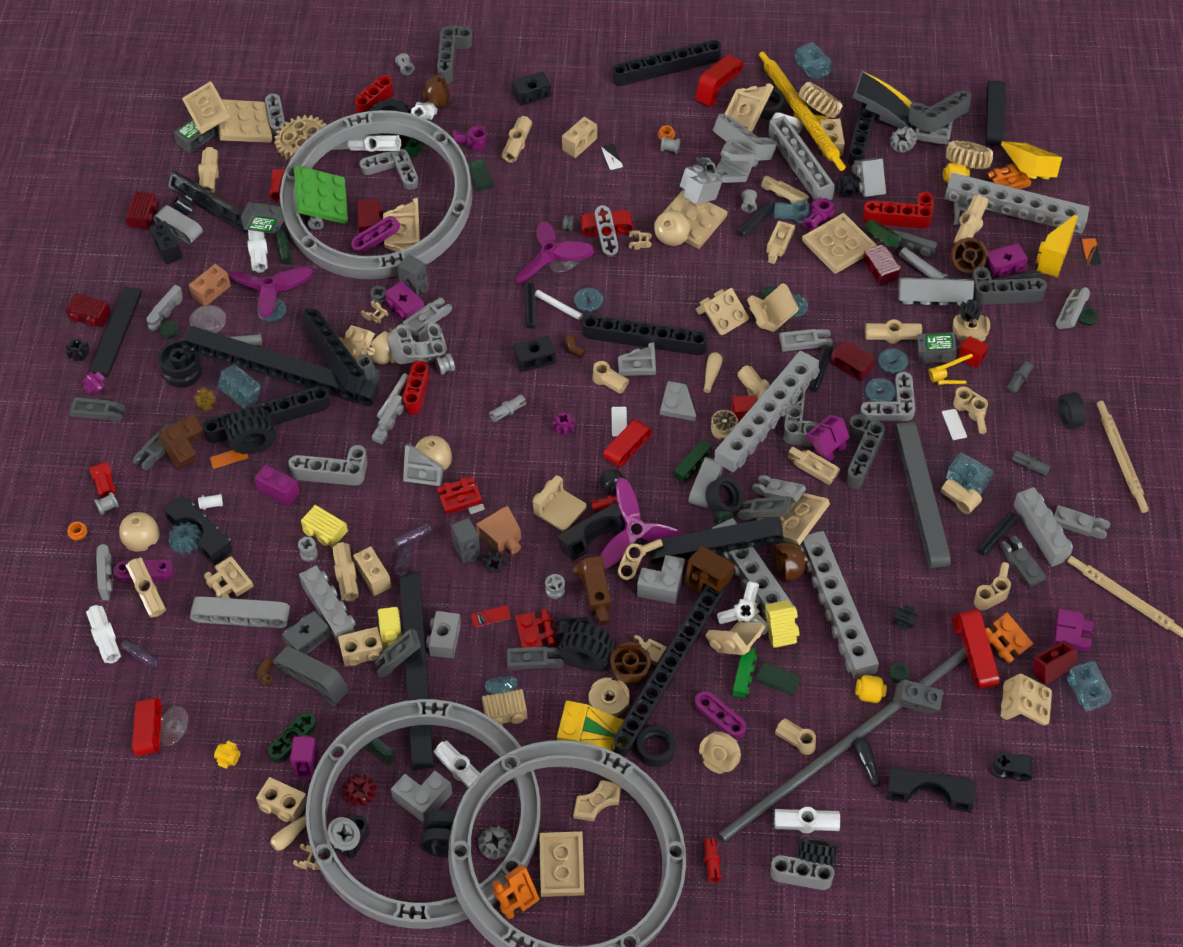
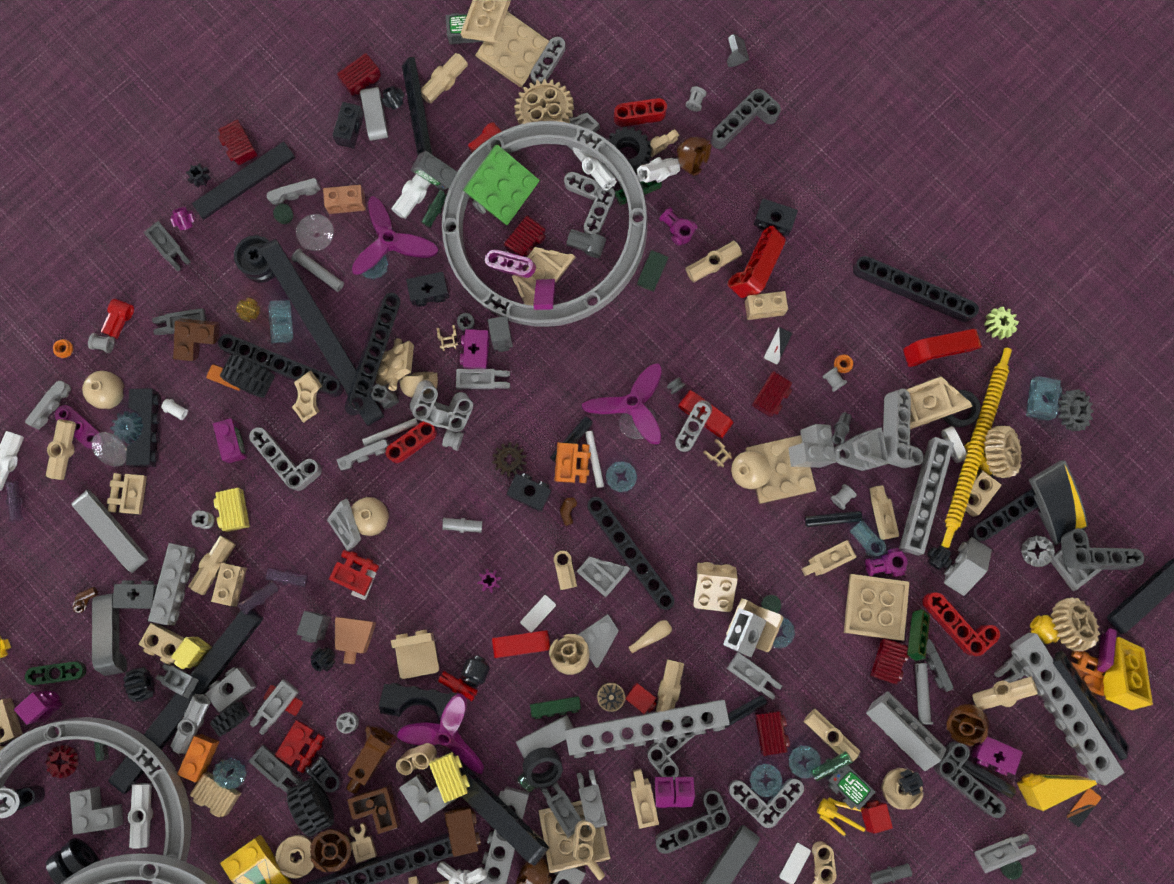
camera: 40 degrees right, 25 degrees up
none -> clear dish [92,432,127,467]
none -> black gear [123,667,155,702]
none -> light grey piece [171,694,211,754]
none -> orange brick [177,734,220,782]
none -> black tyre [210,701,250,737]
none -> light grey hinge [250,679,300,735]
none -> tan tile [292,371,322,423]
none -> reddish brown brick [347,785,401,834]
none -> black brick [406,272,450,307]
none -> light yellow brick [429,752,470,803]
none -> dark brown gear [492,442,526,477]
none -> magenta tile [533,279,556,310]
none -> tan cylinder [549,634,590,675]
none -> orange plate [554,442,591,483]
none -> dark grey piece [566,229,606,258]
none -> tan beam [572,820,605,880]
none -> tan plate [650,129,679,157]
none -> light grey brick [723,608,766,657]
none -> dark grey tile [727,34,749,67]
none -> red beam [727,226,786,298]
none -> dark red brick [751,371,793,417]
none -> clear green pin [811,751,853,782]
none -> yellowish green gear [984,307,1019,340]
none -> black tile [1053,651,1129,760]
none -> dark grey gear [1057,389,1094,431]
none -> magenta tile [1097,628,1117,673]

